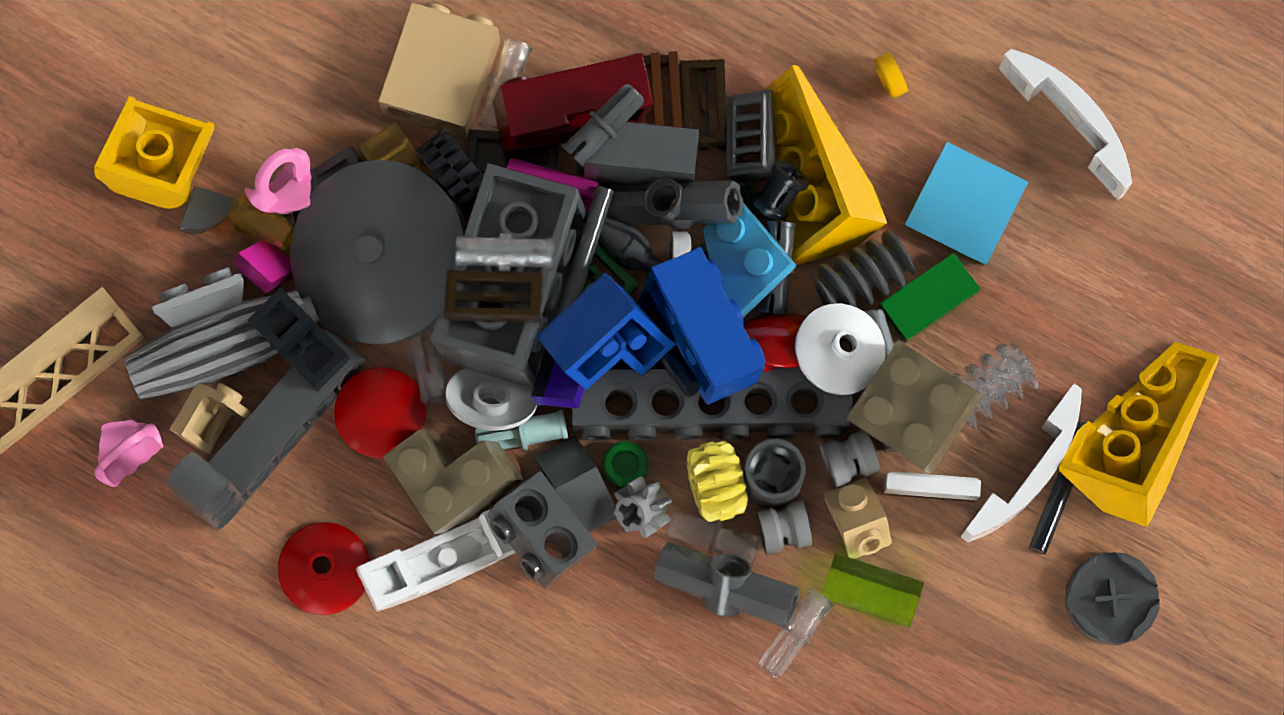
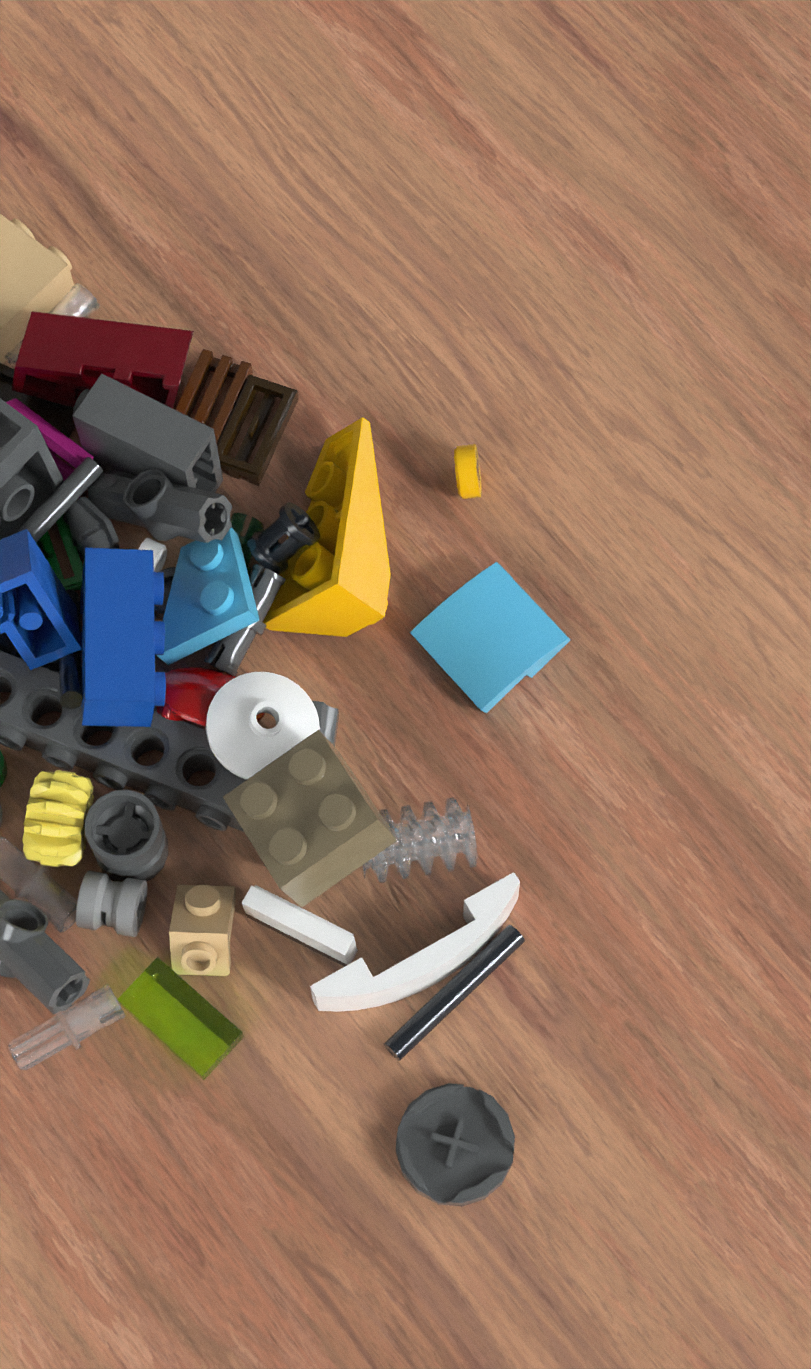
camera: 25 degrees right, 10 degrees down
dark grey axle [561,84,644,167] -> none
dark grey slope [726,89,778,184] -> none
dark grey piece [812,230,916,308] -> none
light grey wheel [820,429,880,488] -> none
green tile [879,253,981,343] -> none
white slope [999,49,1132,200] -> none
yellow wedge [1059,341,1219,527] -> none

